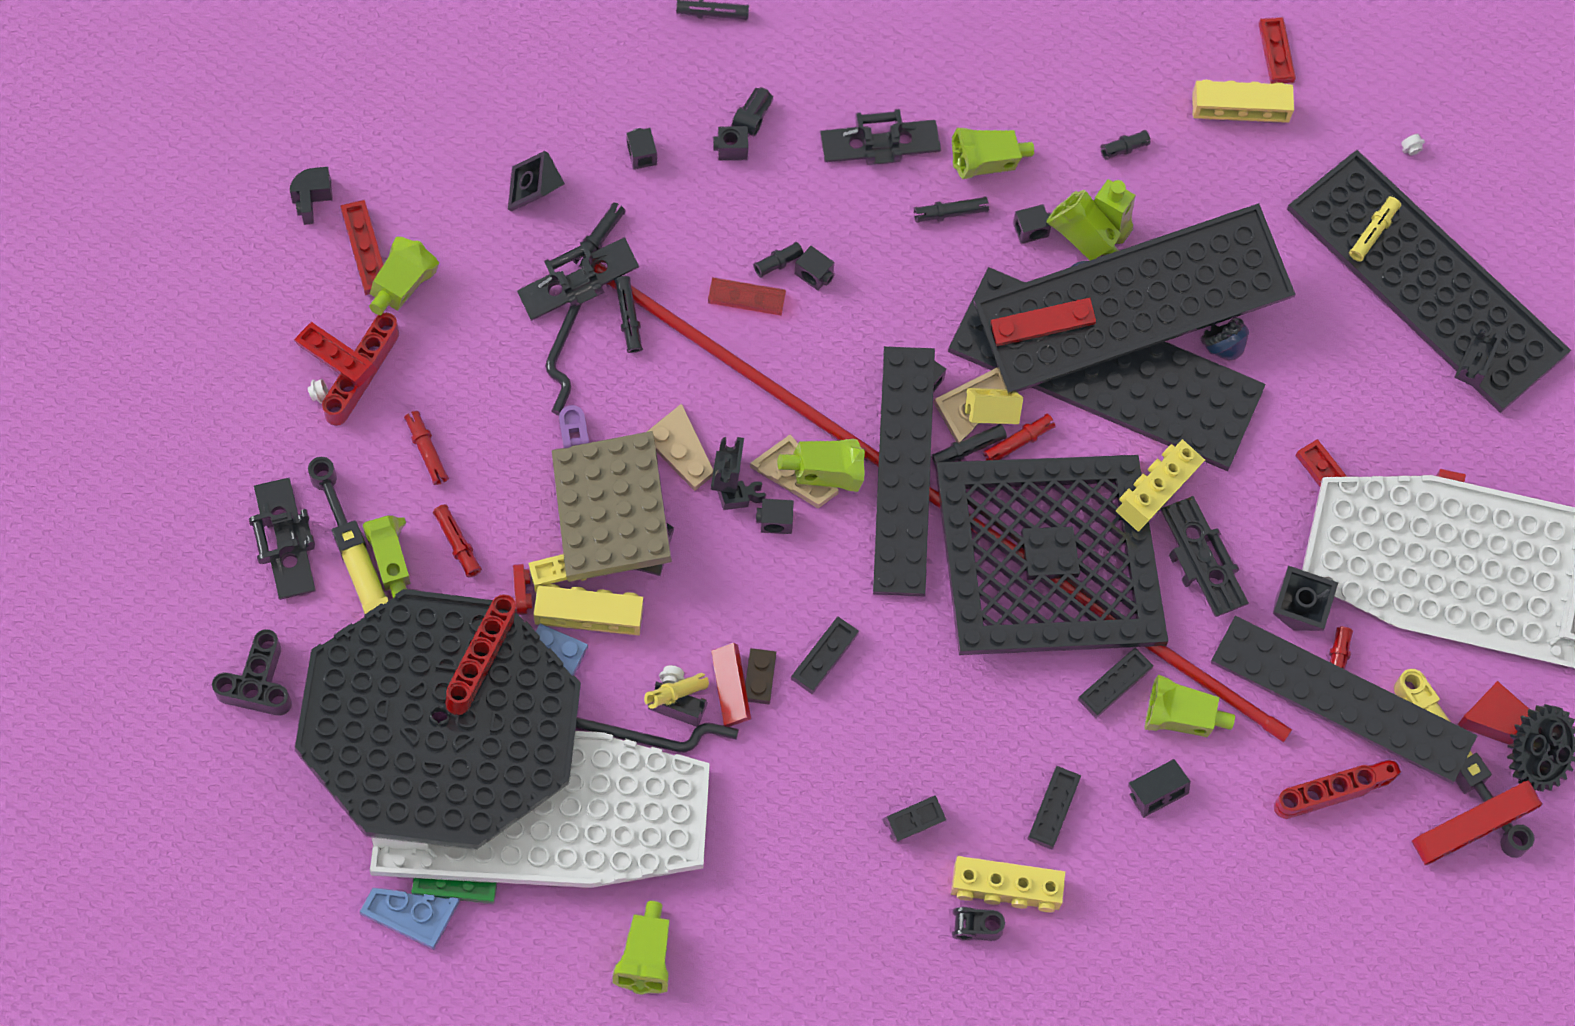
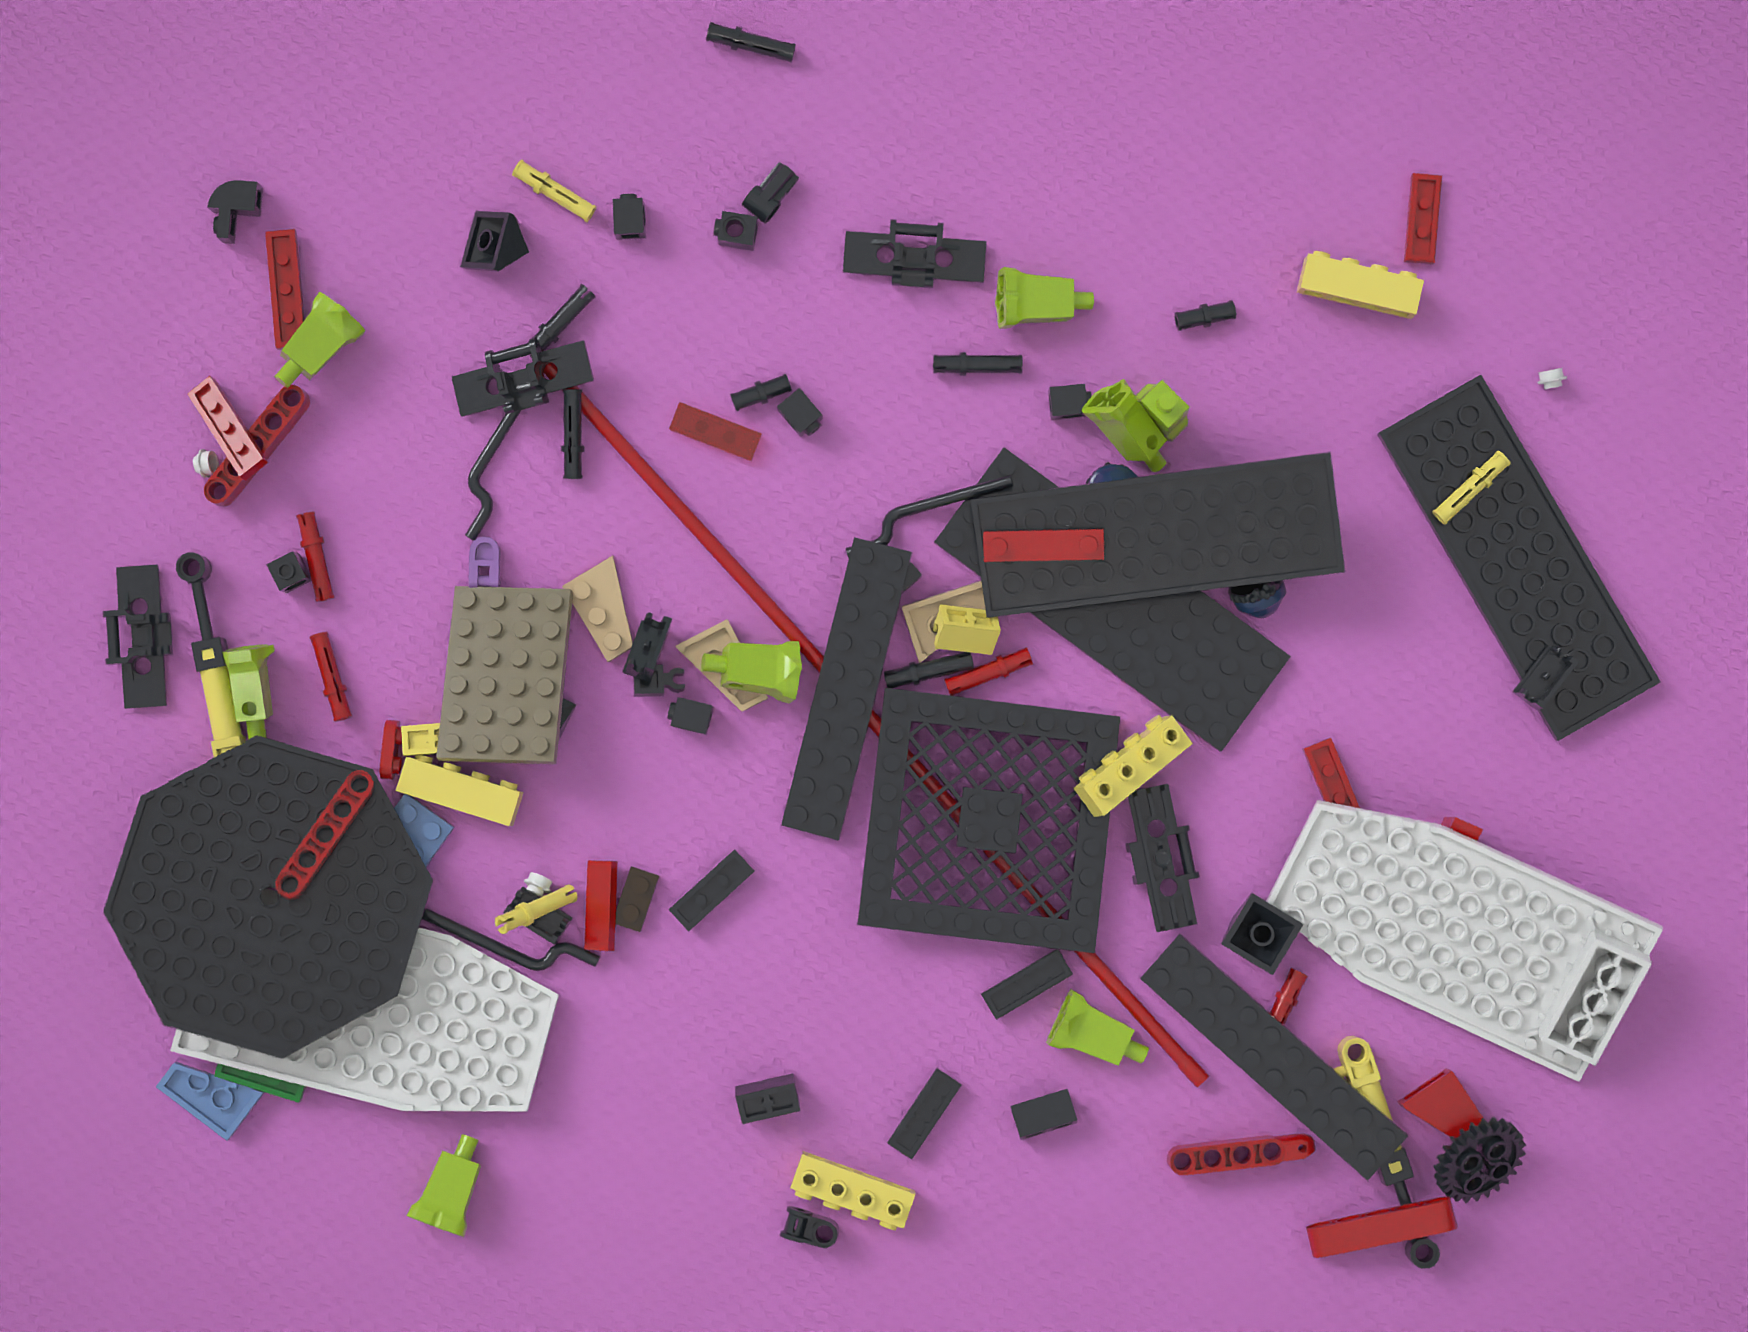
camera: 20 degrees right, 20 degrees up
black beam [212,629,292,716] -> none
none -> black brick [266,551,312,594]
none -> light yellow pin [512,159,597,222]
none -> black piece [846,475,1014,558]

